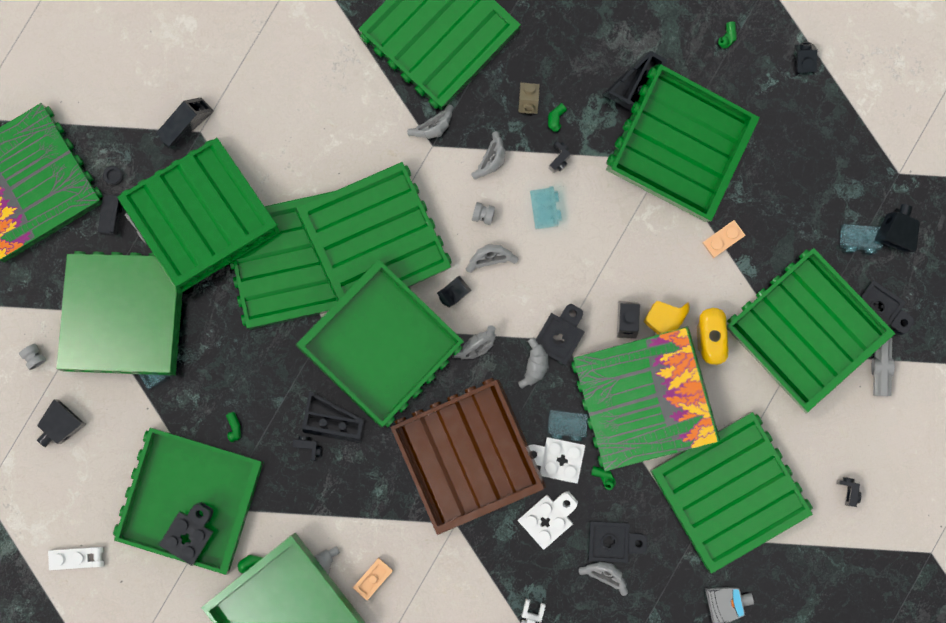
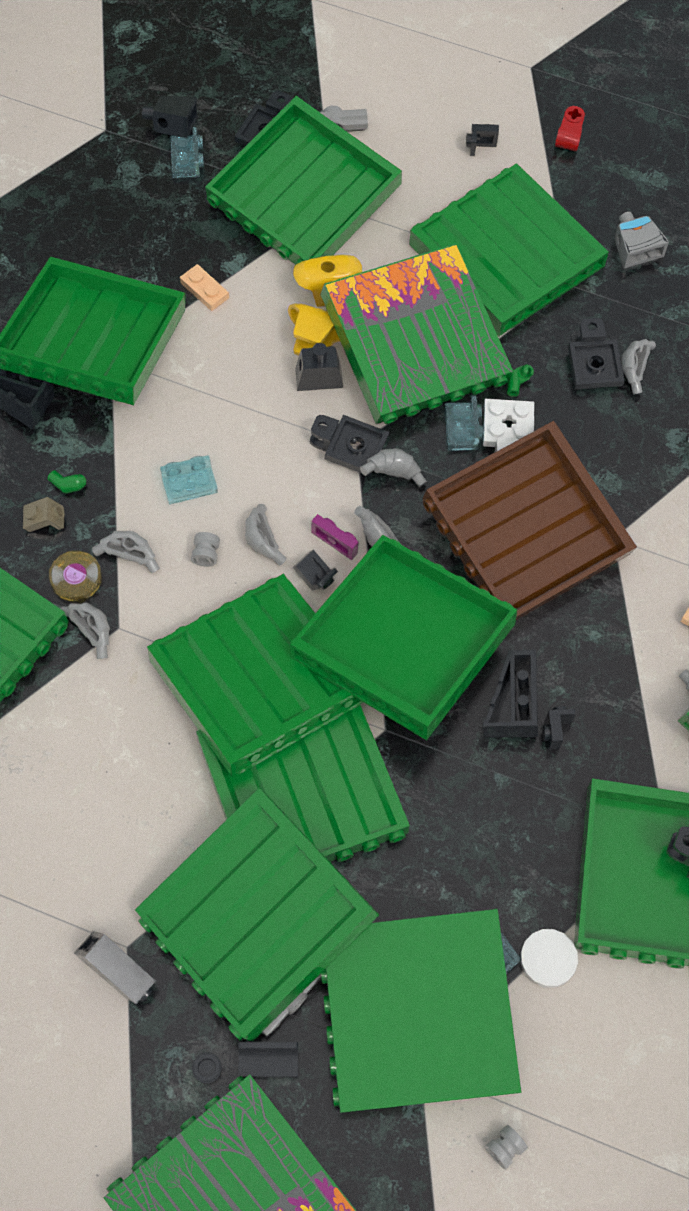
camera: 105 degrees left, 20 degrees down
black torso [37,399,86,448] -> none
green arm [226,412,241,442] -> none
white plate [518,491,578,550] -> none
black bracket [549,141,571,173] -> none
none -> clear yellow tile [49,551,102,601]
none -> magenta plate [311,514,359,560]
none -> white tile [520,929,578,988]
none -> red piece [555,106,585,152]

